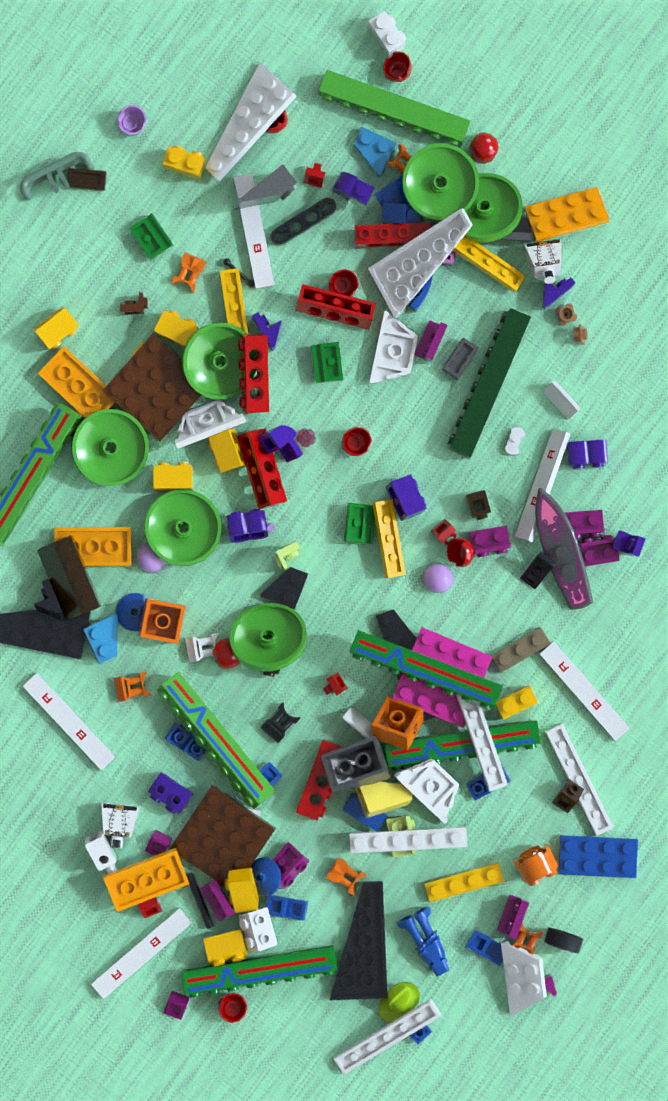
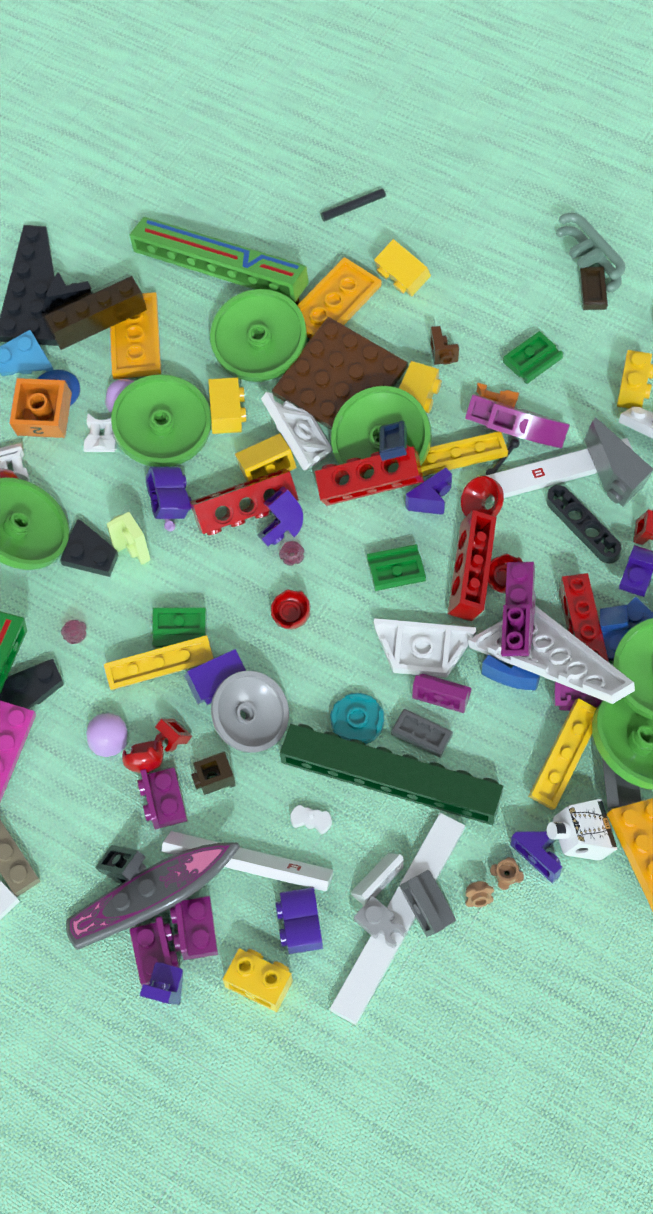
camera: 90 degrees right, 25 degrees down
none -> clear pink plate [61,620,86,644]
none -> white piece [83,414,117,452]
none -> light grey dish [211,671,289,753]
none -> yellow brick [223,948,293,1012]
none -> teal tile [330,693,384,744]
none -> white tile [330,813,465,1025]
none -> light grey plate [354,896,407,948]
none -> dark blue tile [379,421,407,461]
none -> dark grey panel [399,870,456,937]
none -> red piece [461,476,504,517]
none -> magenta slope [465,394,570,449]
none -> magenta slope [501,561,536,656]

